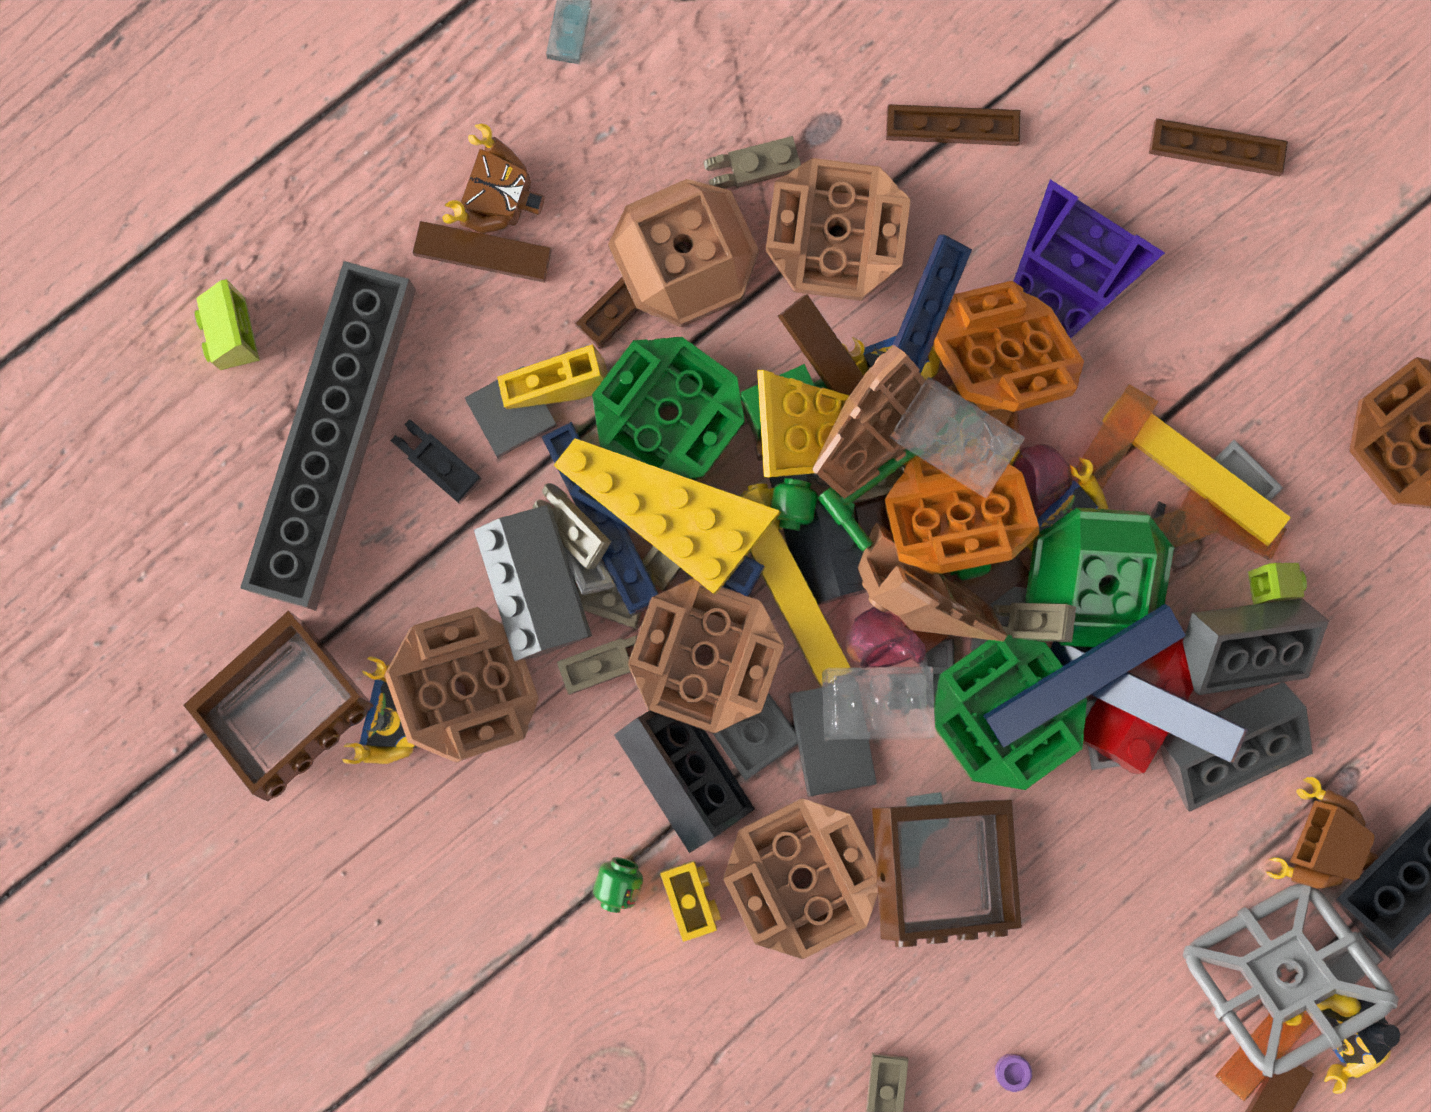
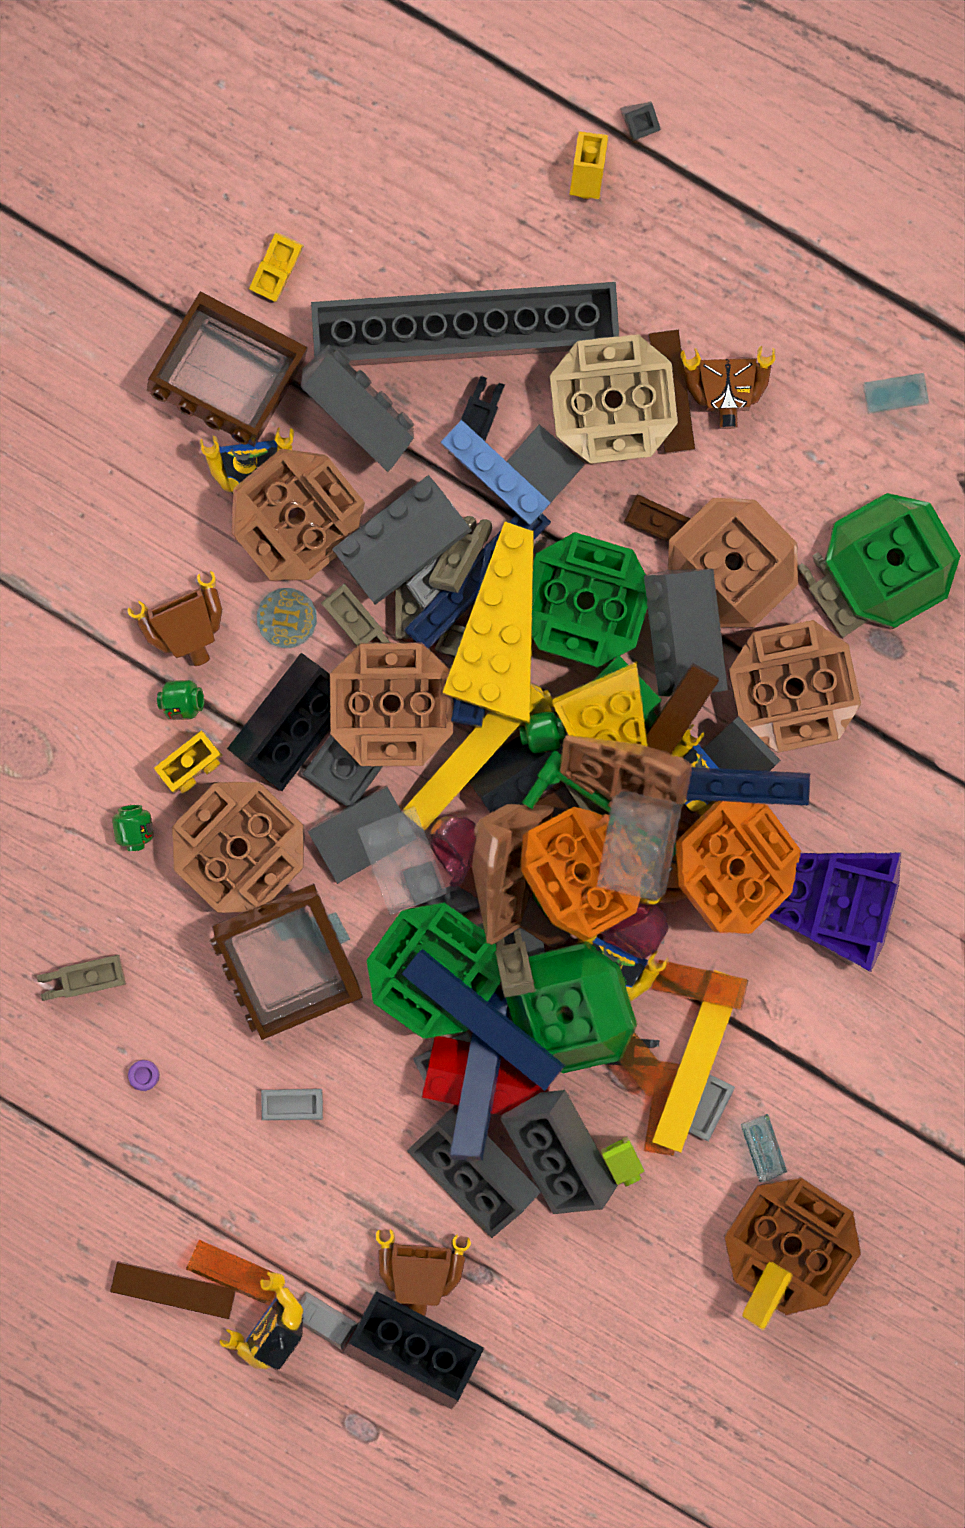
camera: 75 degrees right, 5 degrees up
lime slope [195,279,260,370] -> none
yellow slope [497,344,608,409] -> none
reddish brown tile [886,104,1021,146] -> none
light grey plate [1183,884,1399,1078] -> none
none -> green head [112,805,154,851]
none -> dark orange torso [128,571,223,666]
none -> yellow slope [249,232,304,302]
none -> clear light blue tile [257,588,317,649]
none -> light grey tile [261,1089,323,1121]
none -> dark grey slope [302,345,414,472]
none -> medium blue plate [440,420,551,526]
none -> tan piece [550,334,678,464]
none -> yellow slope [569,131,609,199]
none -> dark grey slope [620,102,661,141]
none -> dark grey slope [644,568,728,696]
none -> dark grey tile [703,716,781,771]
none -> clear light blue plate [740,1114,787,1182]
none -> green piece [824,493,961,629]

